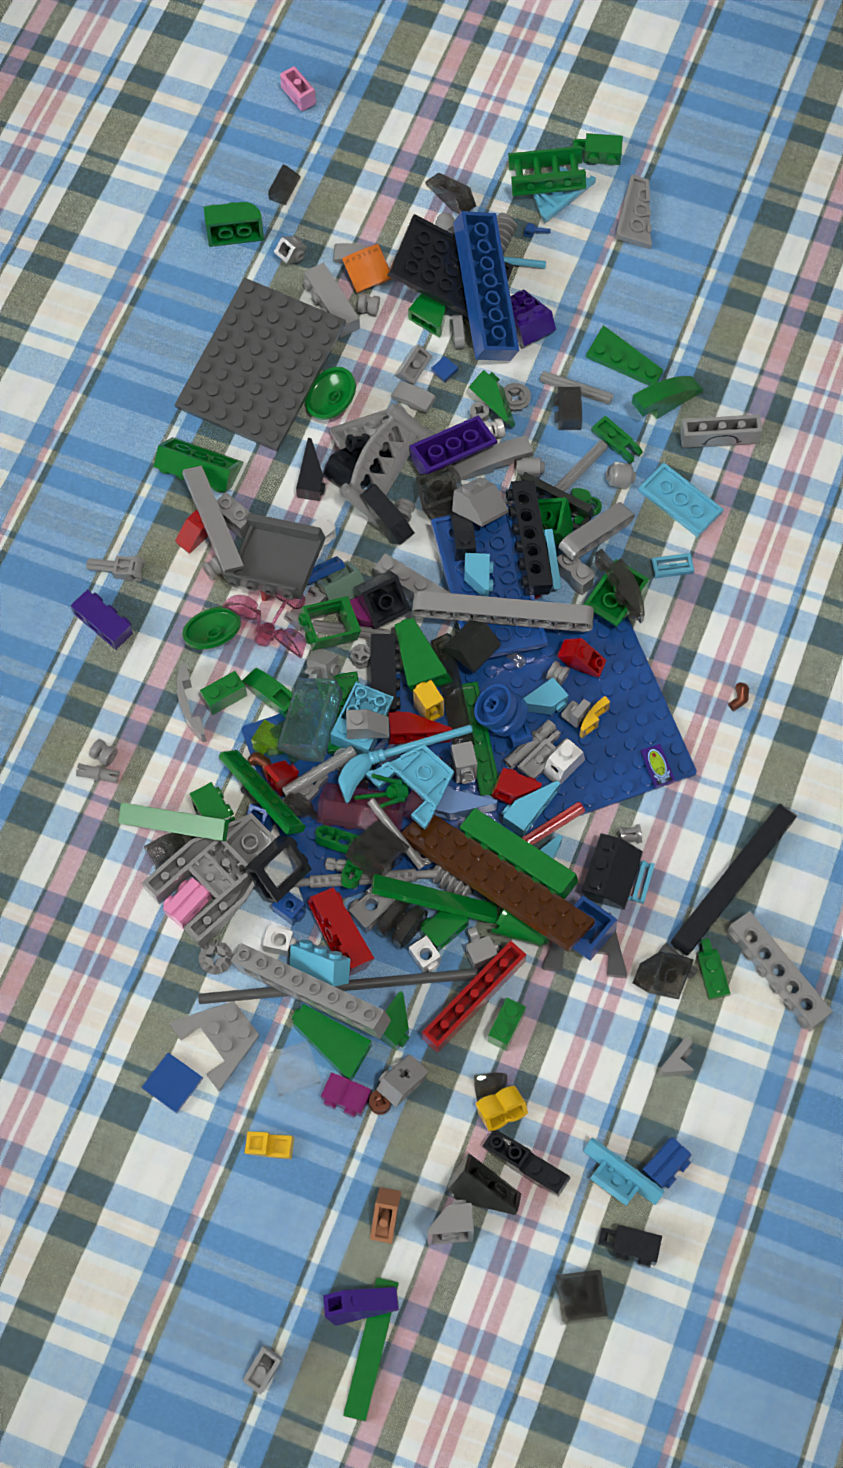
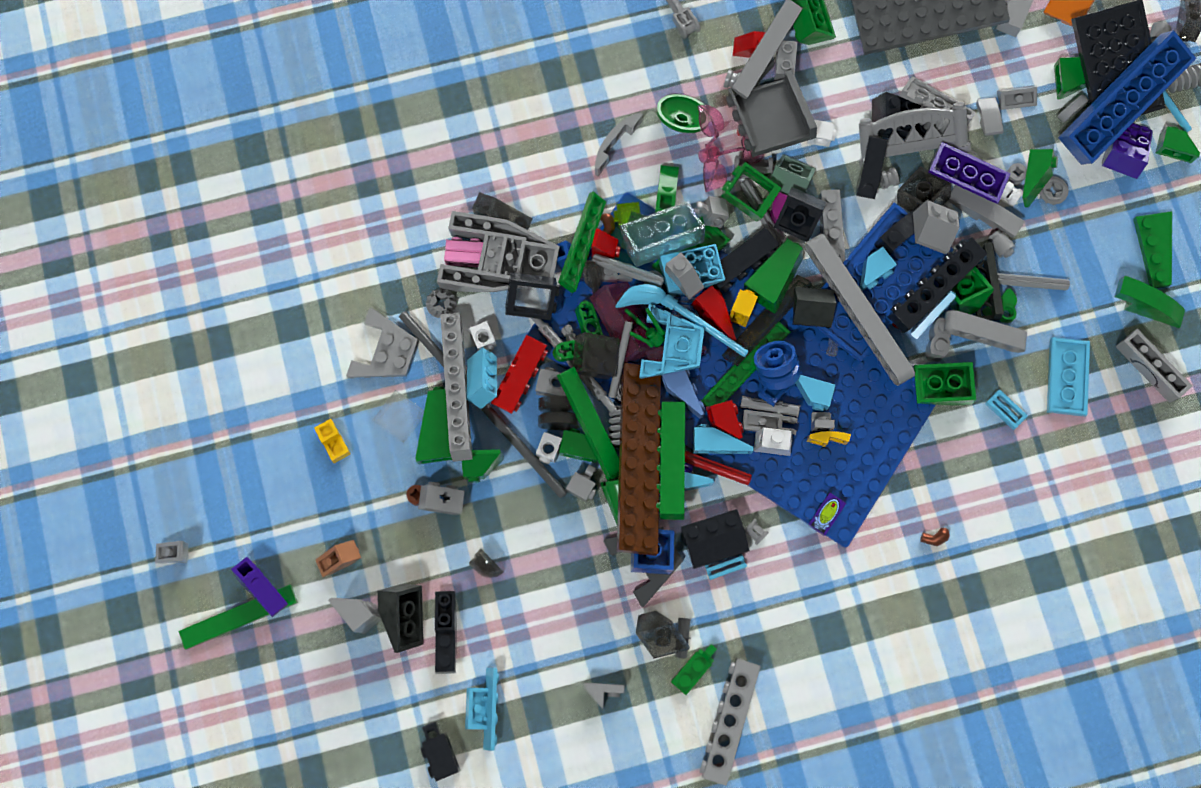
camera: 55 degrees right, 10 degrees up
dark purple brick [70,589,133,650] -> none
light grey pin [76,763,120,784] -> none
light grey wheel [89,739,118,767] -> none
tile [118,802,229,841] -> none
blue tile [141,1052,203,1114] -> none
green brick [189,782,235,823] -> none
green brick [200,671,247,715] -> none
blue brick [272,892,306,926] -> none
black slope [296,438,327,501] -> none
green dish [305,367,356,420] -> none
blue tile [308,556,345,584] -> none
magenta brick [320,1072,372,1118] -> none
black bush [345,433,370,452] -> none
light grey wheel [351,644,371,669] -> none
light grey wheel [357,293,380,315] -> none
red brick [422,941,527,1053] -> none
blue tile [431,356,458,383] -> none
light grey brick [451,741,477,784] -> none
yellow brick [475,1086,528,1131] -> none
green brick [487,997,526,1051] -> none
light grey axle [540,371,613,404] -> none
light grey wheel [546,661,570,686] -> none
clear smoke brick [553,386,583,430] -> none
clear smoke brick [554,1269,608,1325] -> none
red slope [557,638,607,677] -> none
green hinge [591,416,643,463] -> none
clear smoke slope [595,549,645,624] -> none
light grey head [606,461,636,489] -> none
blue brick [641,1137,692,1189] -> none
black beam [670,803,797,956] -> none
none -> green slope [1155,126,1200,163]

